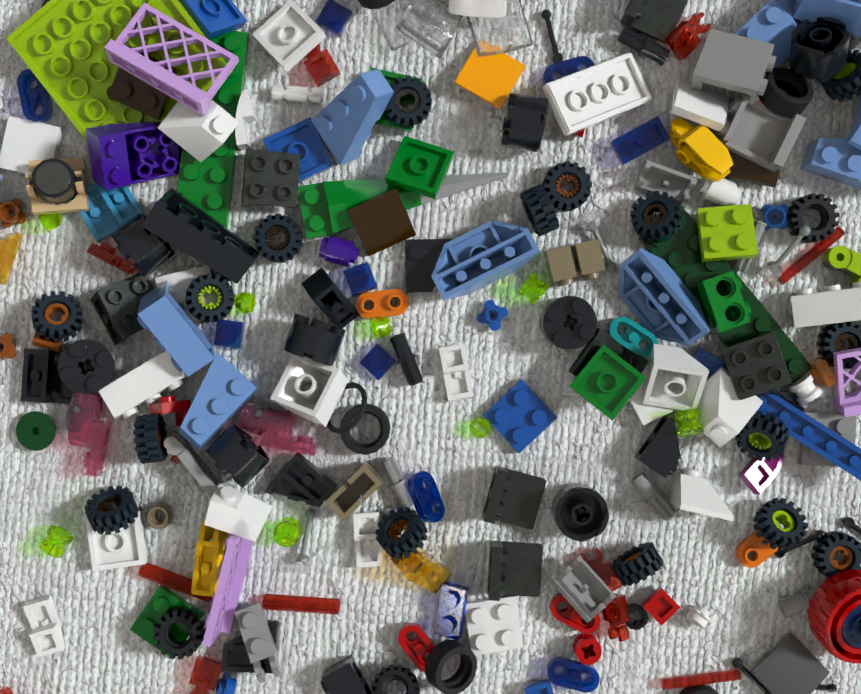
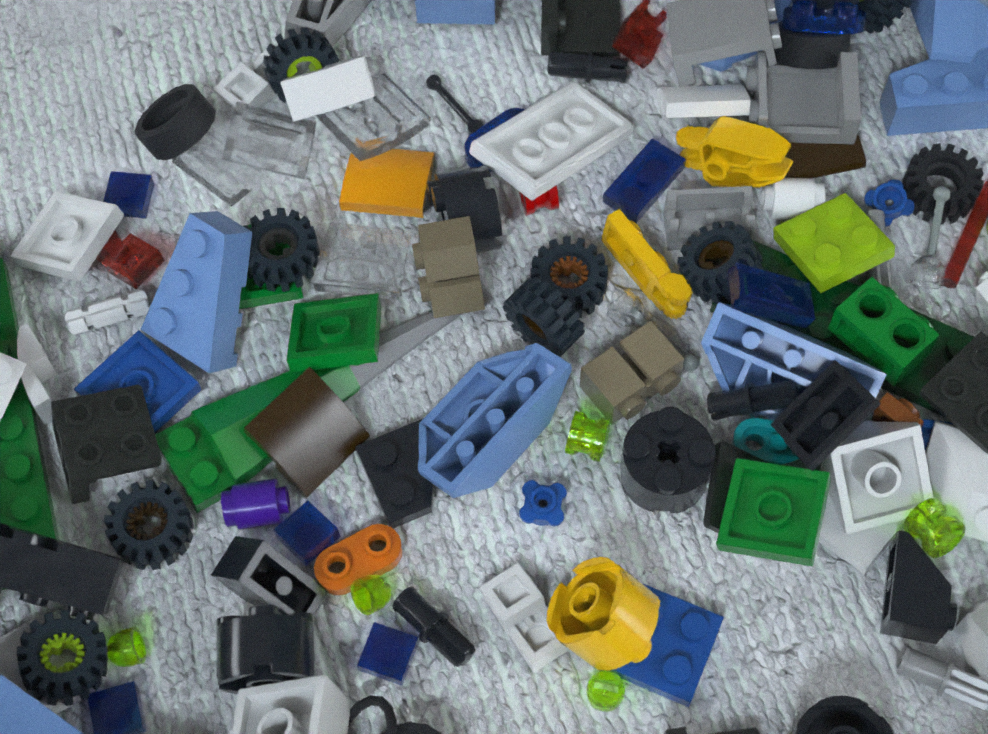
camera: 20 degrees left, 25 degrees down
none -> dark tan piece [412,216,485,318]
none -> yellow brick [547,557,660,671]
none -> yellow hinge [601,209,693,320]
none -> black axle [707,381,799,421]
none -> clear blue plate [727,263,815,328]
none -> black slope [770,360,881,471]
none -> clear blue plate [782,0,866,34]
none -> dark orange plate [872,392,924,428]

